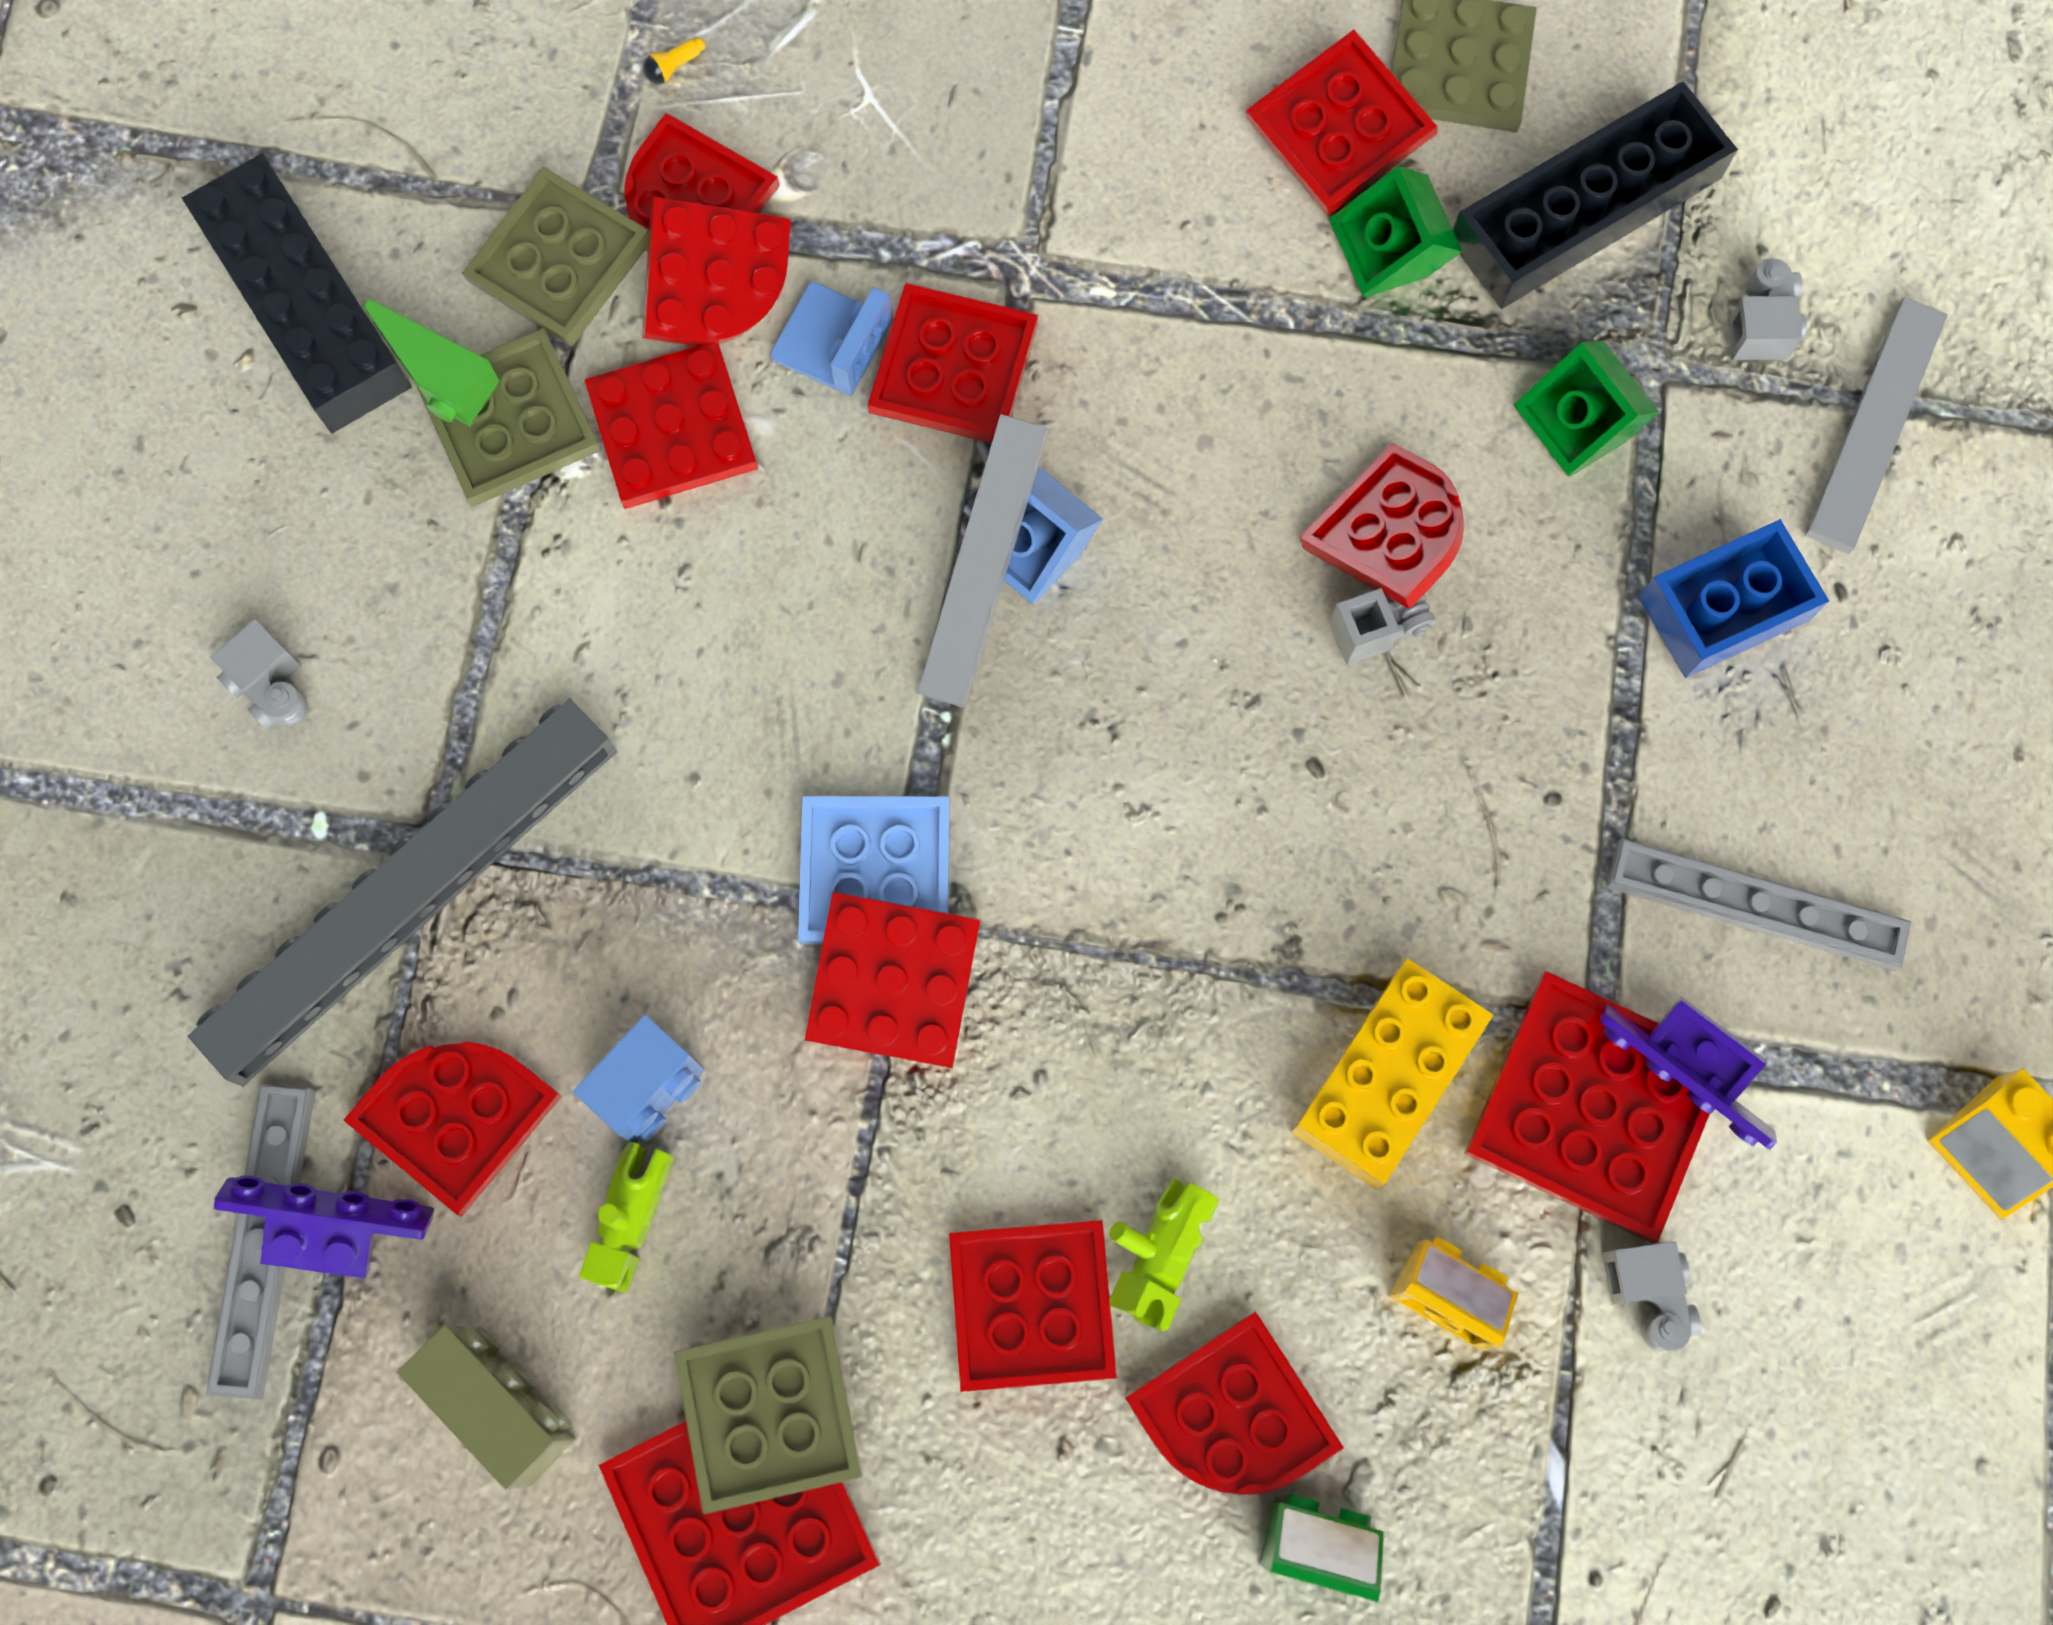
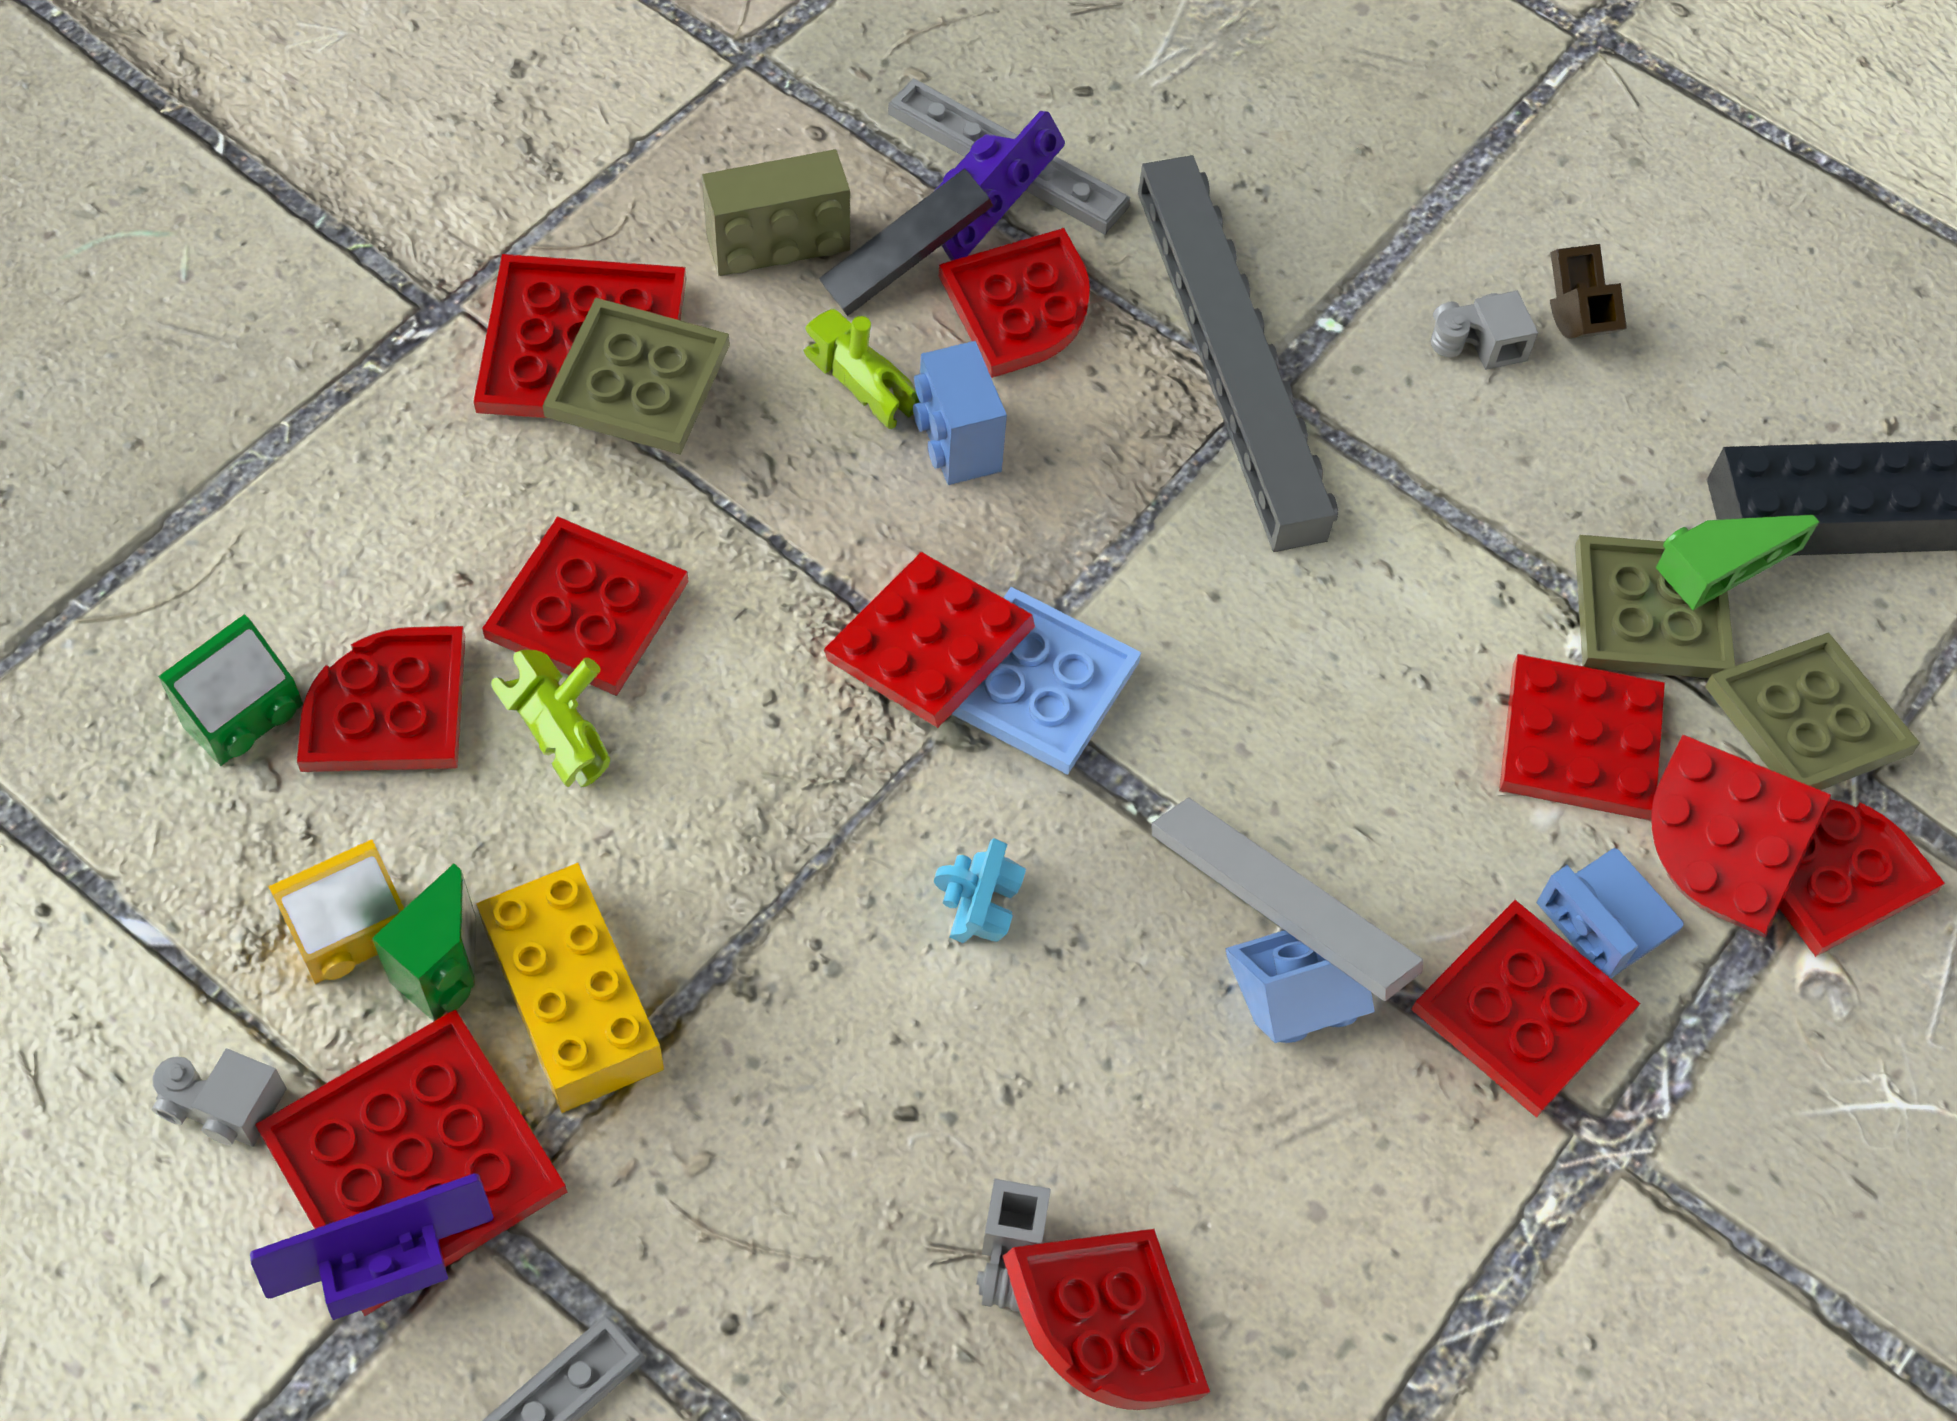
camera: 115 degrees right, 15 degrees down
none -> green slope [372,863,476,1022]
none -> black tile [819,168,993,317]
none -> medium azure hips [934,838,1026,943]
none -> dark brown brick [1550,244,1627,339]

